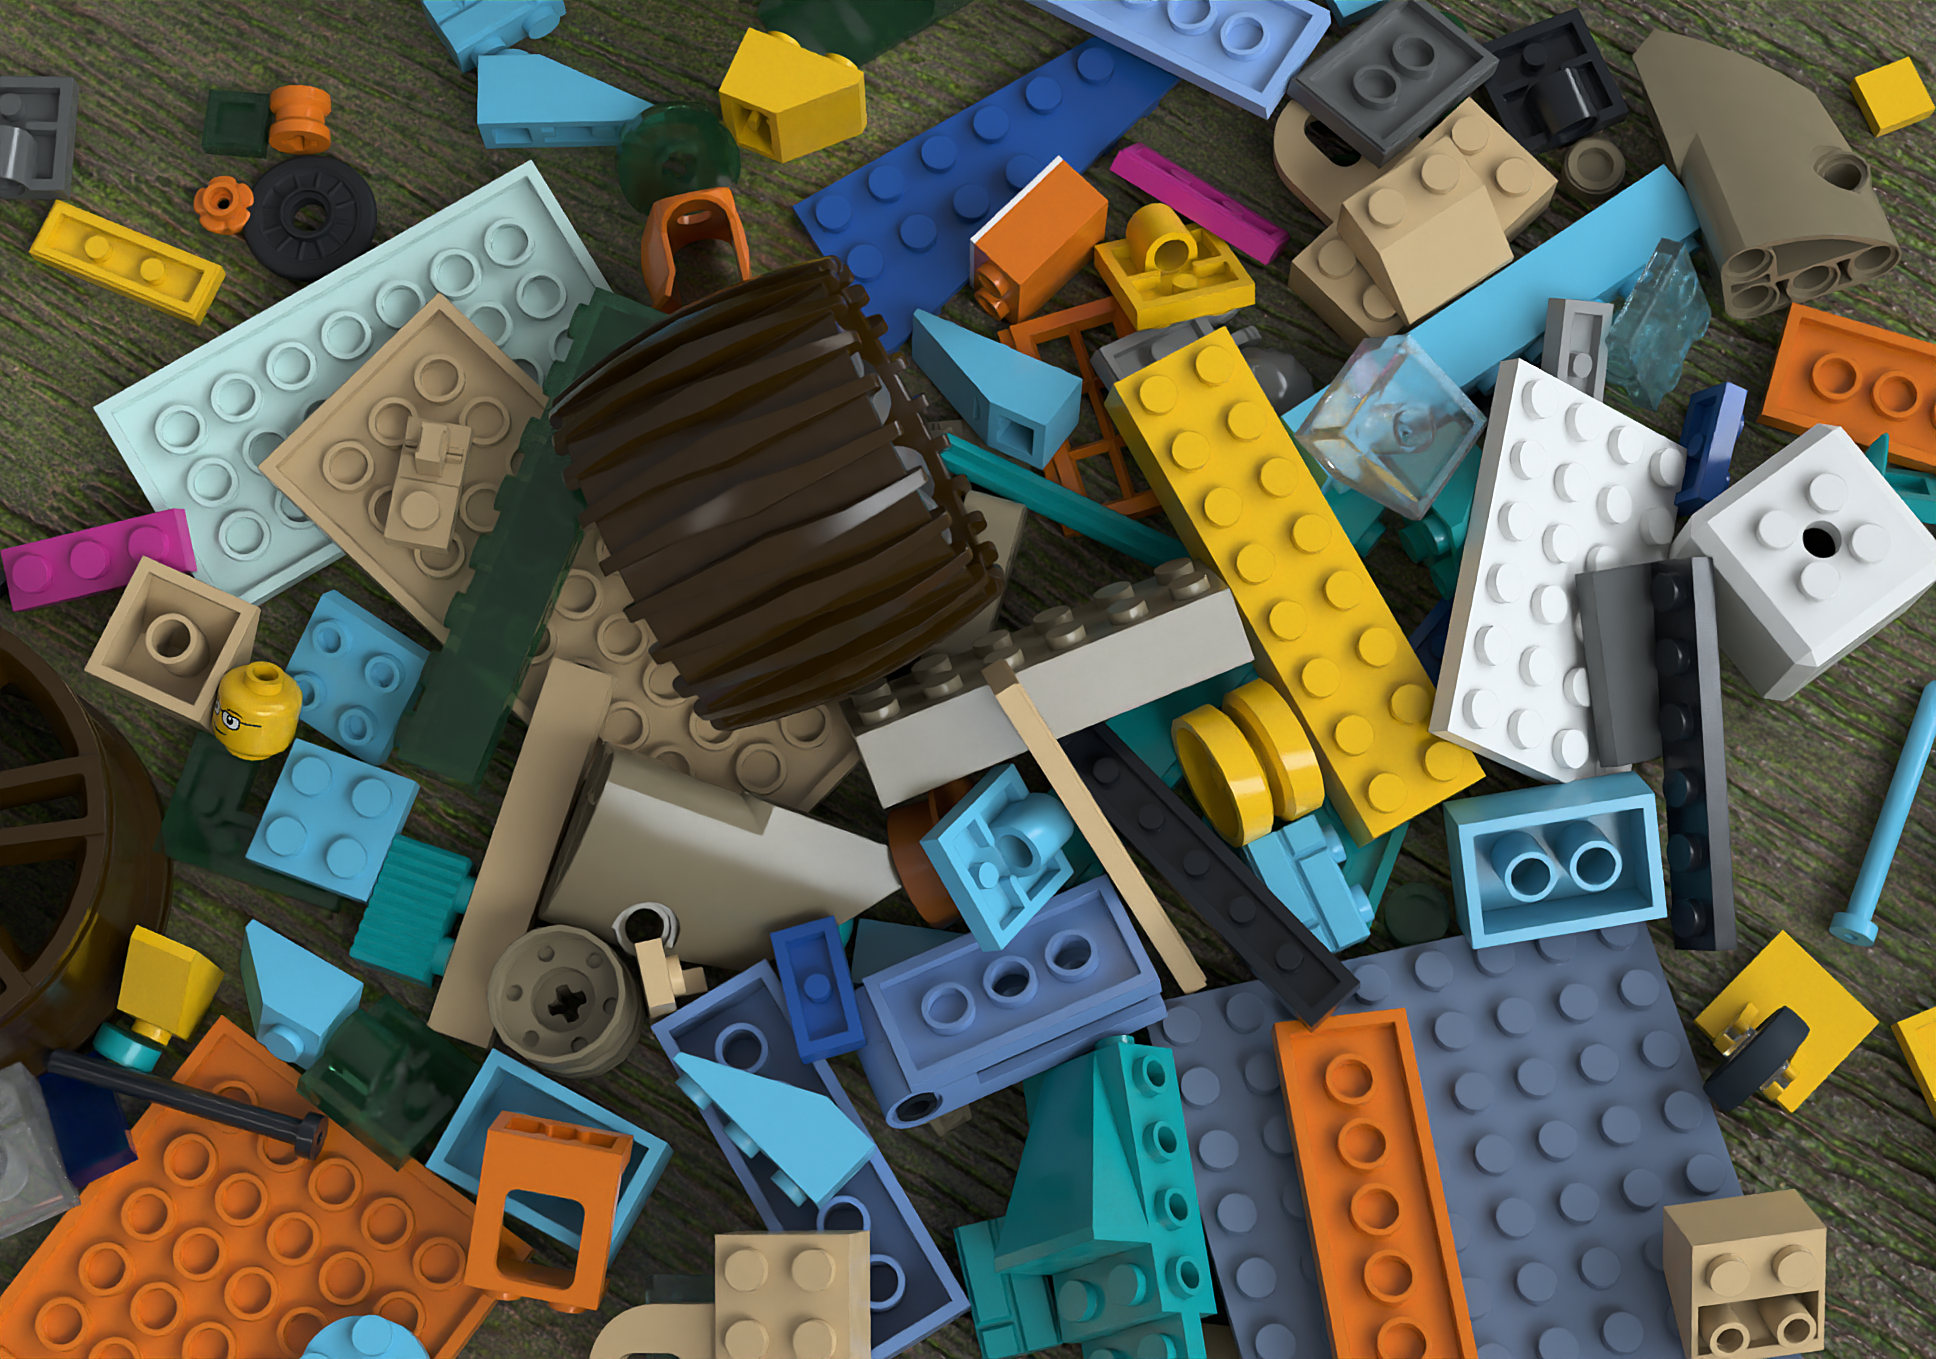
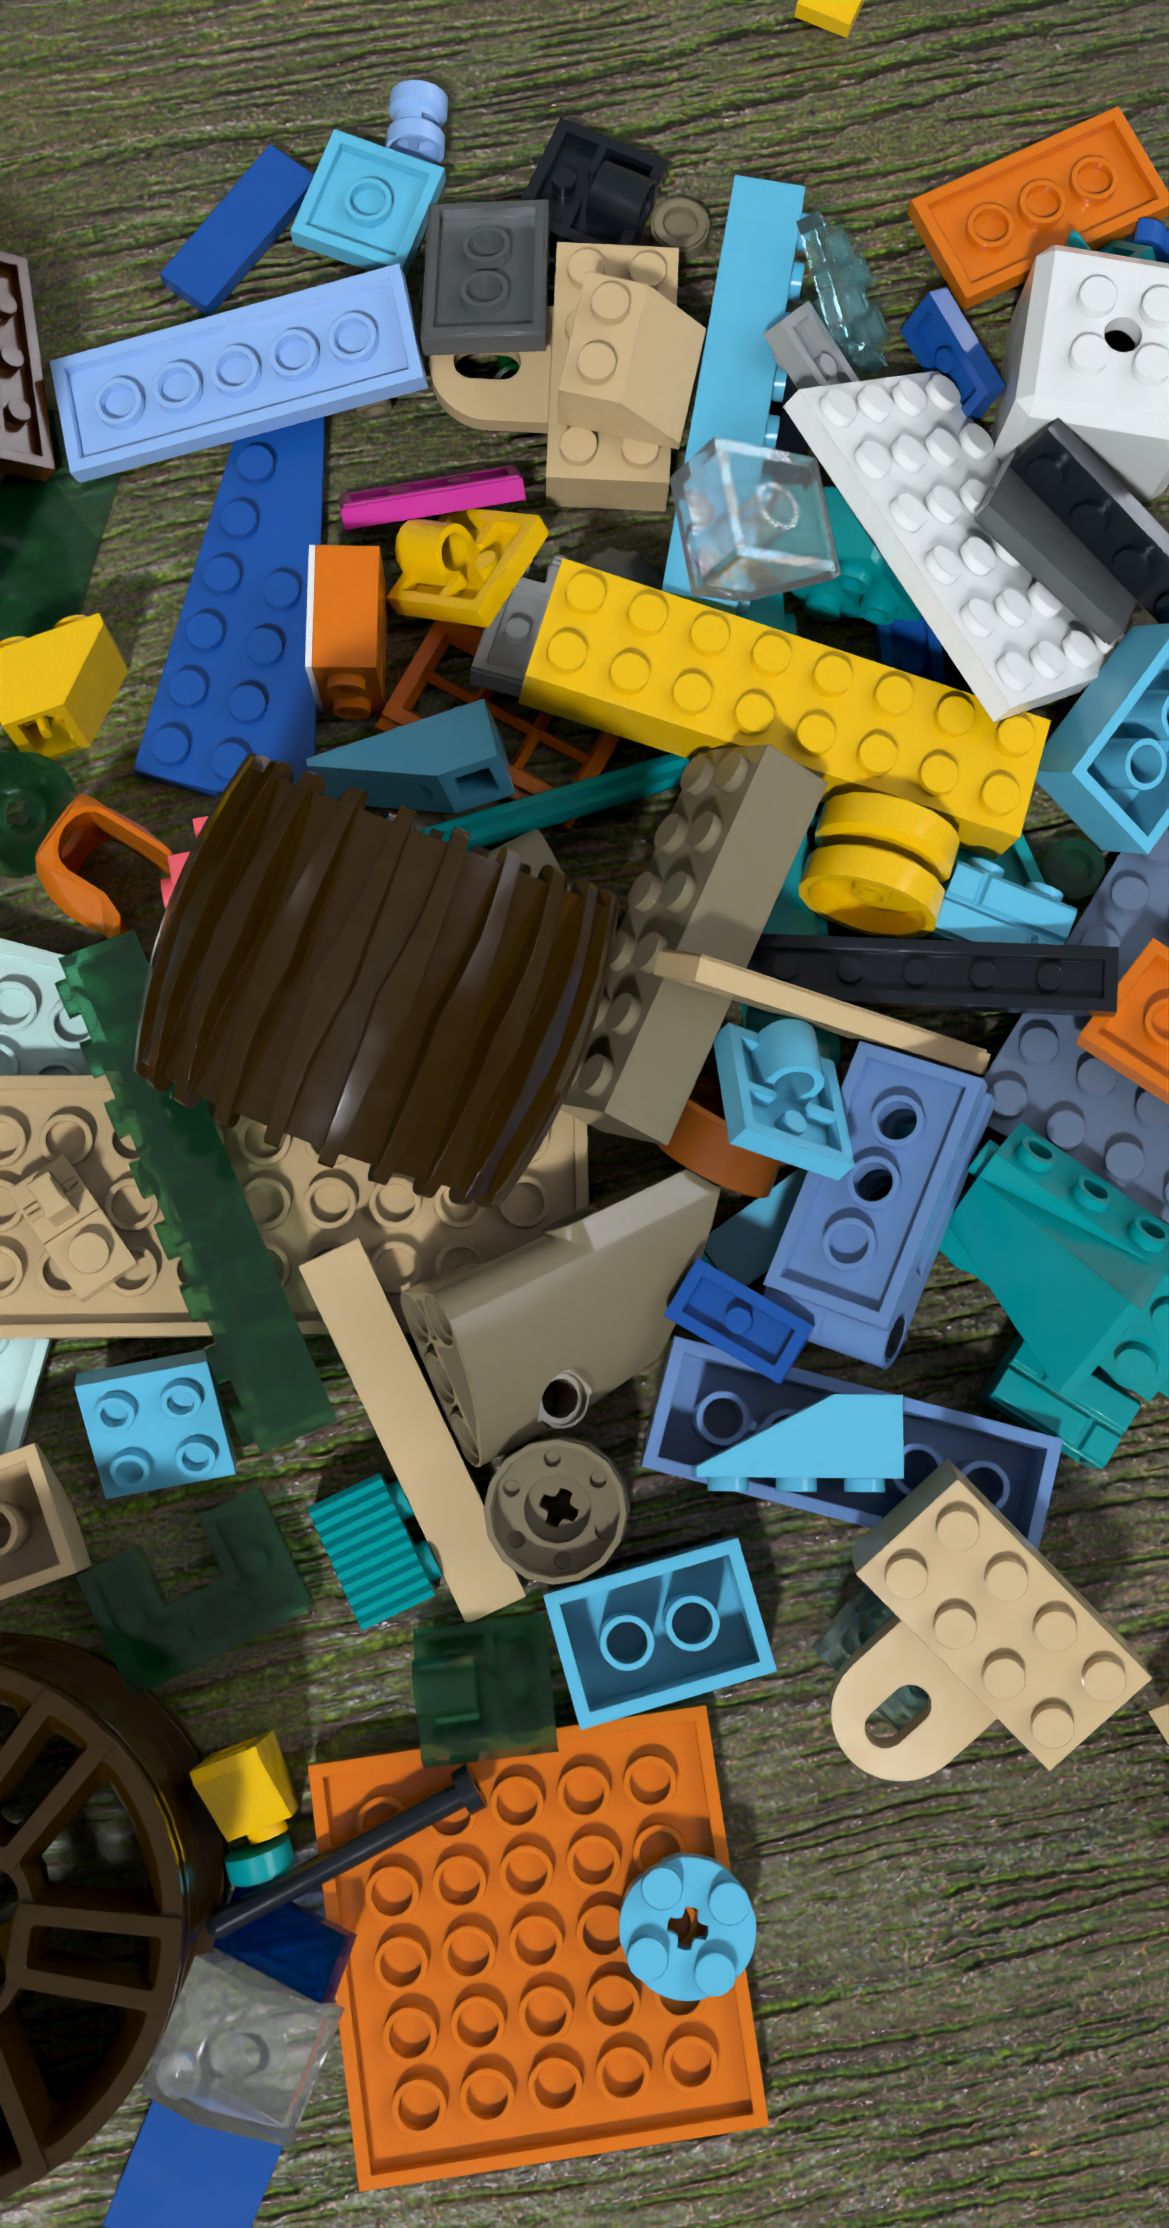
camera: 50 degrees left, 5 degrees up
yellow head [211,661,303,761] -> none
medium azure slope [239,919,364,1073] -> none
medium azure plate [245,738,420,905] -> none
orange window [464,1110,634,1314] -> none
tan hinge [635,938,709,1035] -> none
dark tan panel [1632,29,1902,320] -> none

